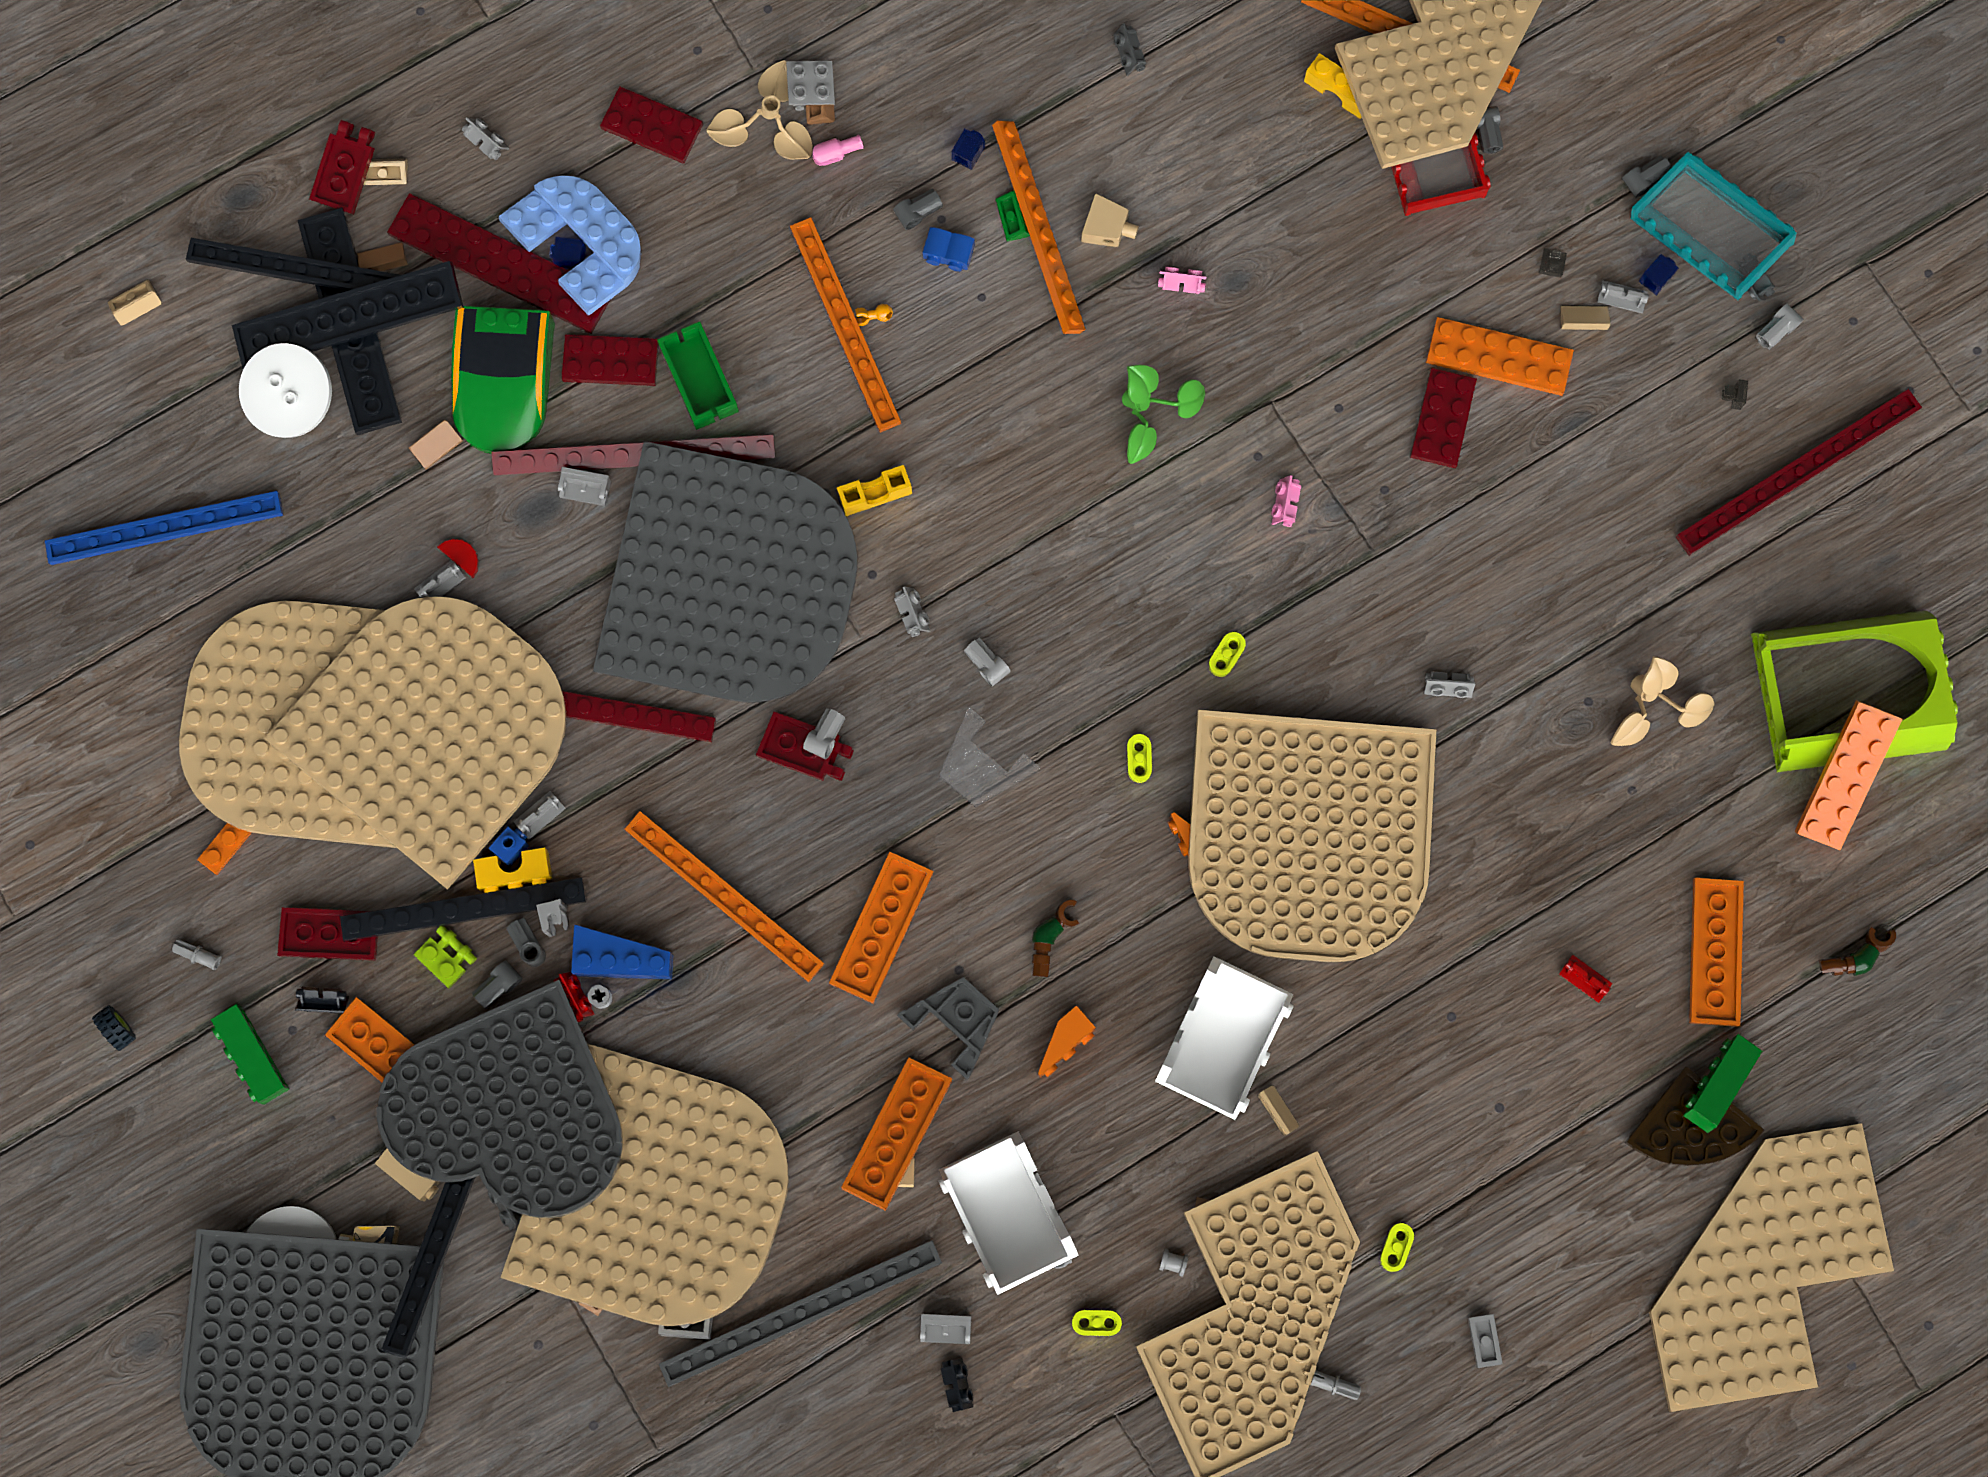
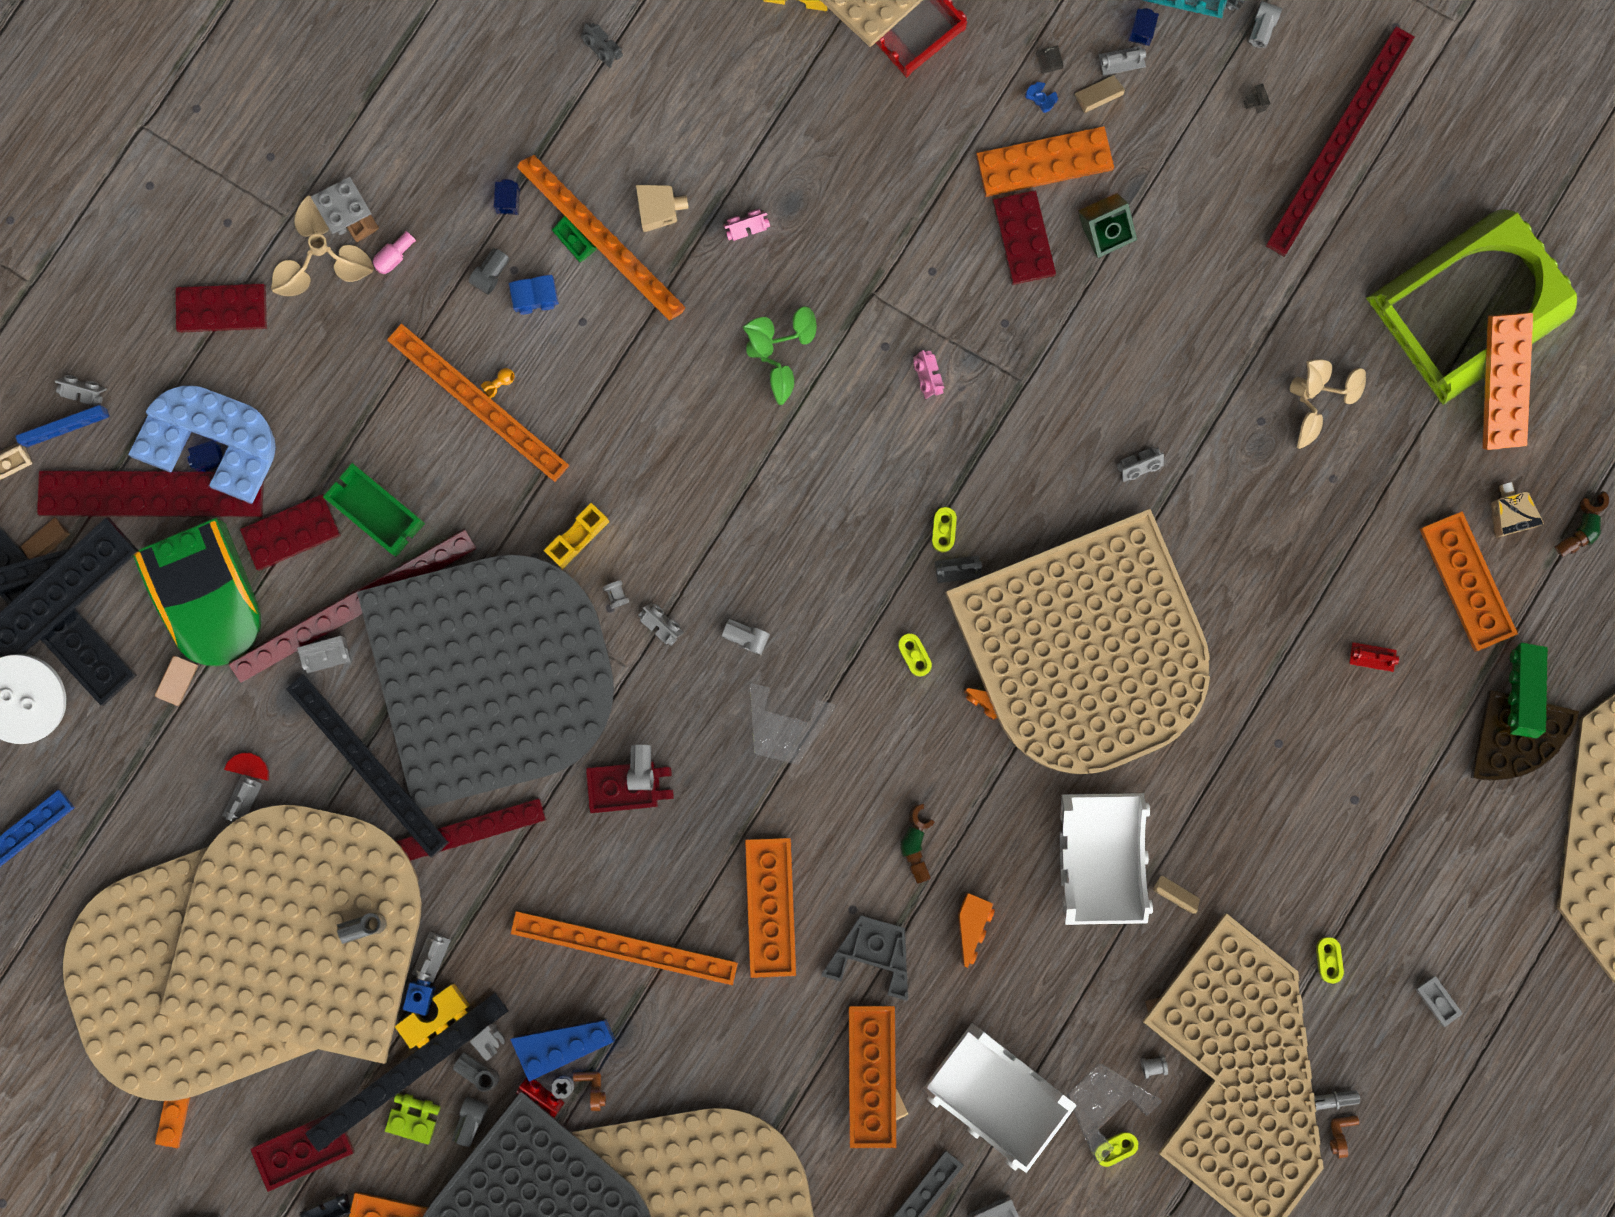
camera: 30 degrees left, 5 degrees up
none -> blue tile [15,405,110,448]
none -> black plate [286,674,449,858]
none -> dark grey piece [337,913,387,944]
none -> dark orange plate [573,1072,606,1111]
none -> light grey bush [603,580,629,609]
none -> dark grey hinge [935,555,982,583]
none -> blue piece [1025,82,1058,113]
none -> clear wing [1066,1064,1162,1163]
none -> dark green slope [1078,193,1137,258]
none -> dark orange plate [1330,1116,1359,1158]
none -> tan torso [1491,482,1544,538]

